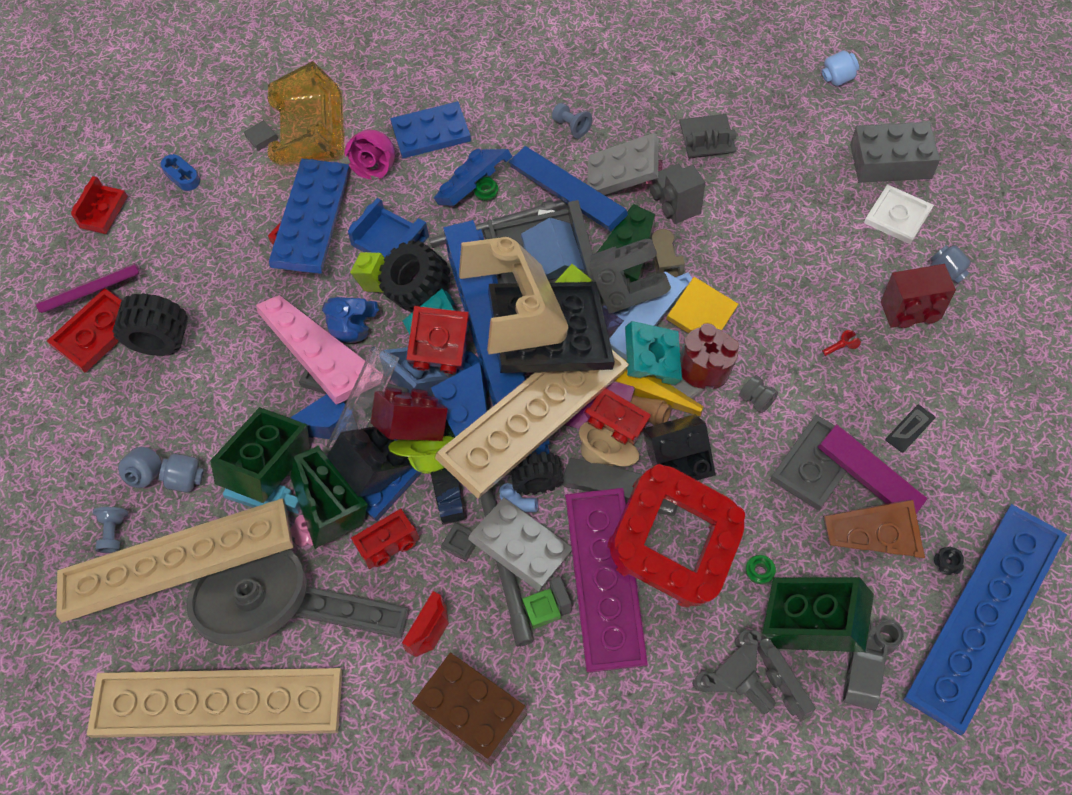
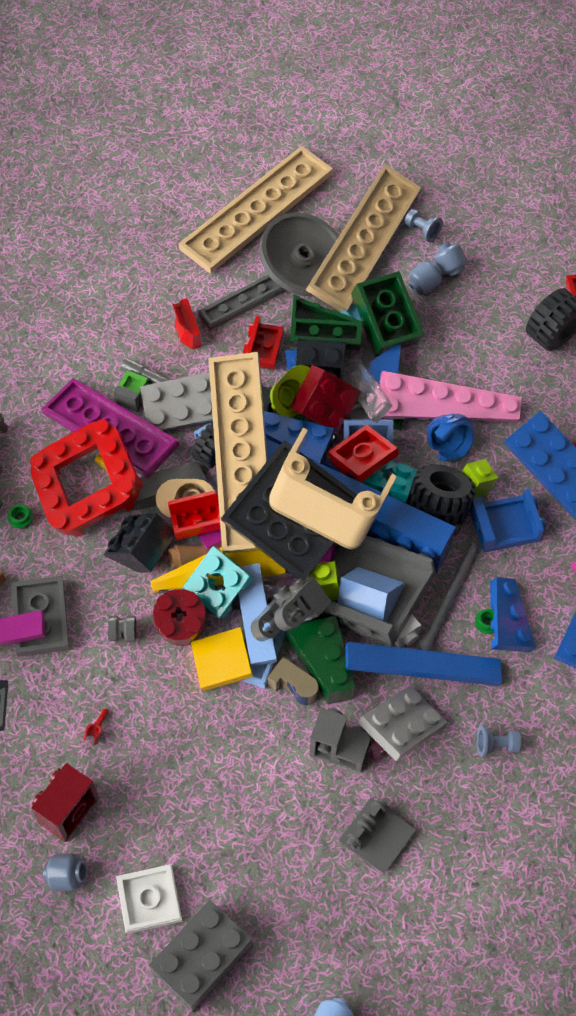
camera: 130 degrees right, 0 degrees up
reddish brown brick [412,652,527,767] -> none

